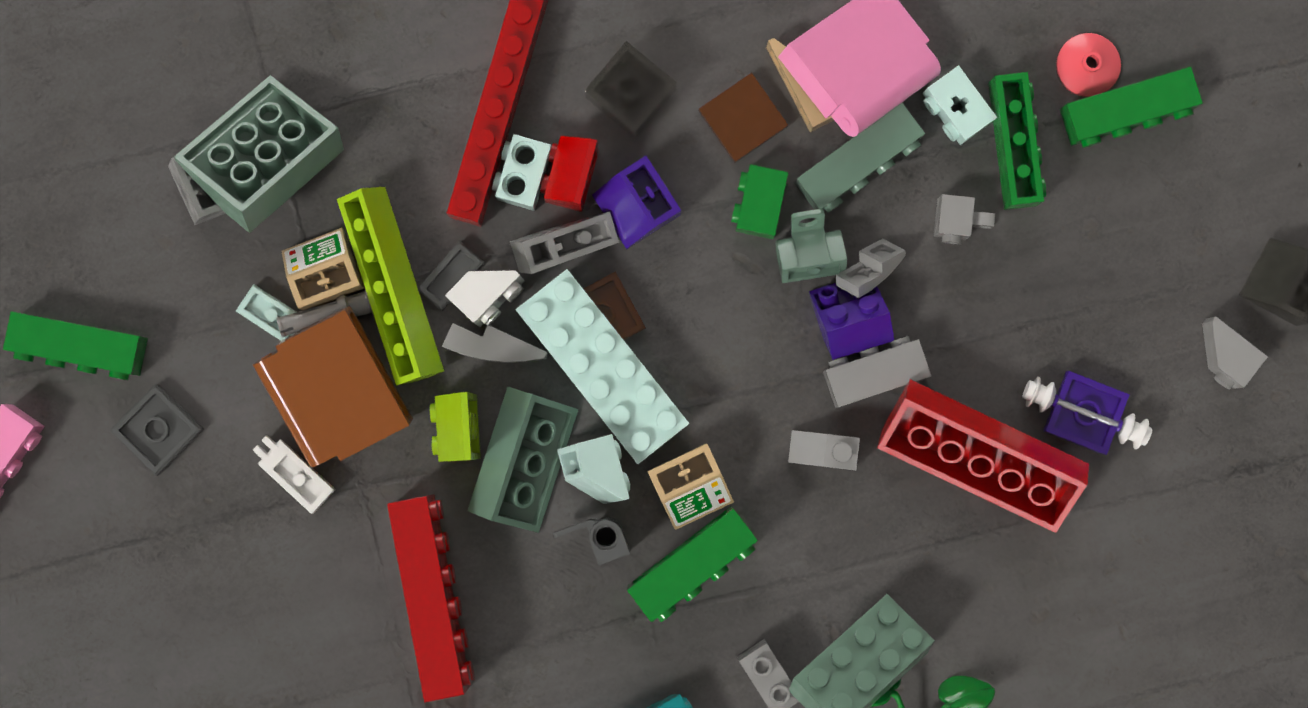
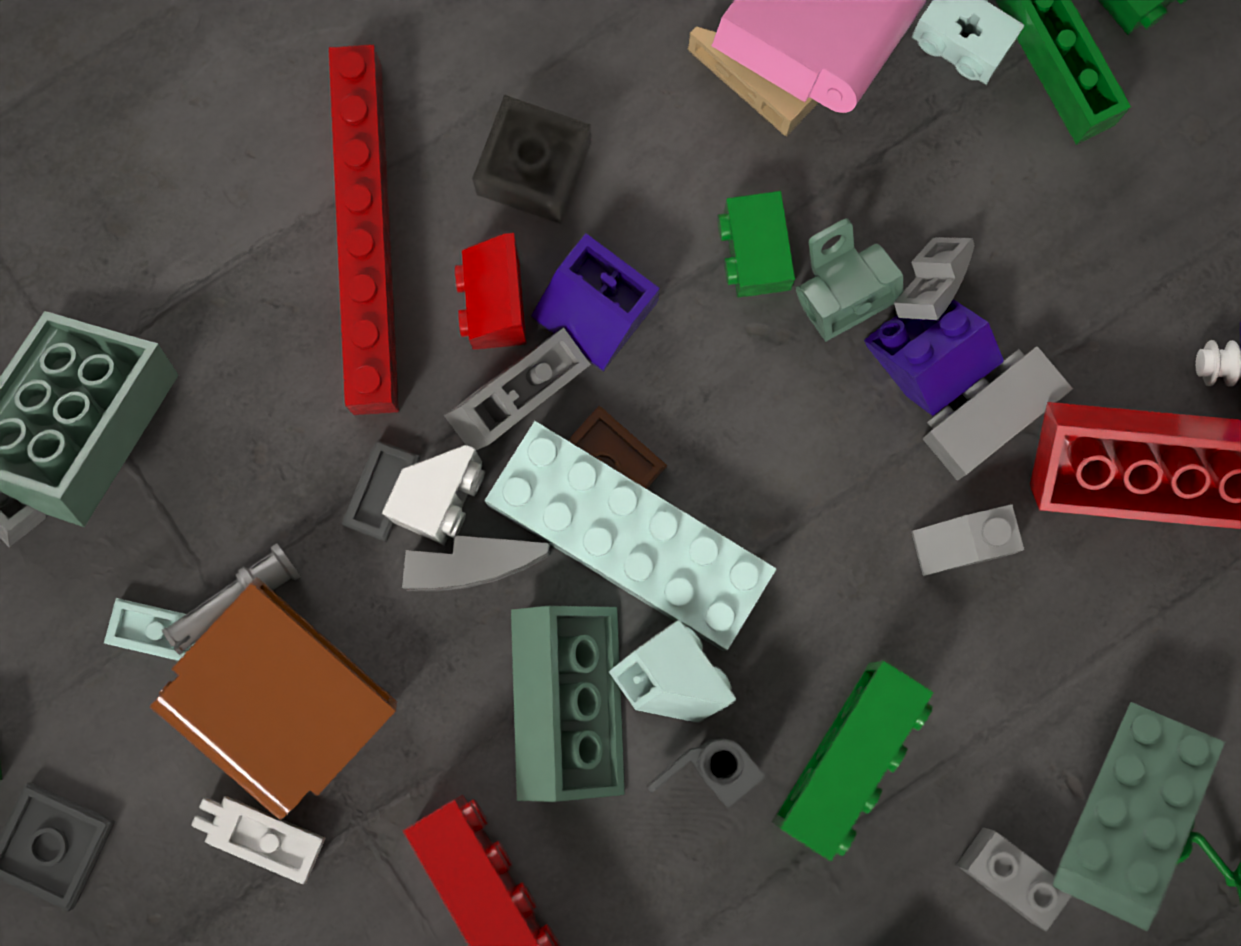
camera: 20 degrees left, 5 degrees down
tan slope [282,228,365,310] -> none
lime brick [337,187,444,386] -> none
lime slope [430,392,481,462] -> none
light aqua brick [492,134,552,211] -> none
tan slope [647,443,734,530] -> none
reddish brown tile [698,73,788,163] -> none
sand green brick [795,103,925,213] -> none
light grey brick [934,194,995,244] -> none

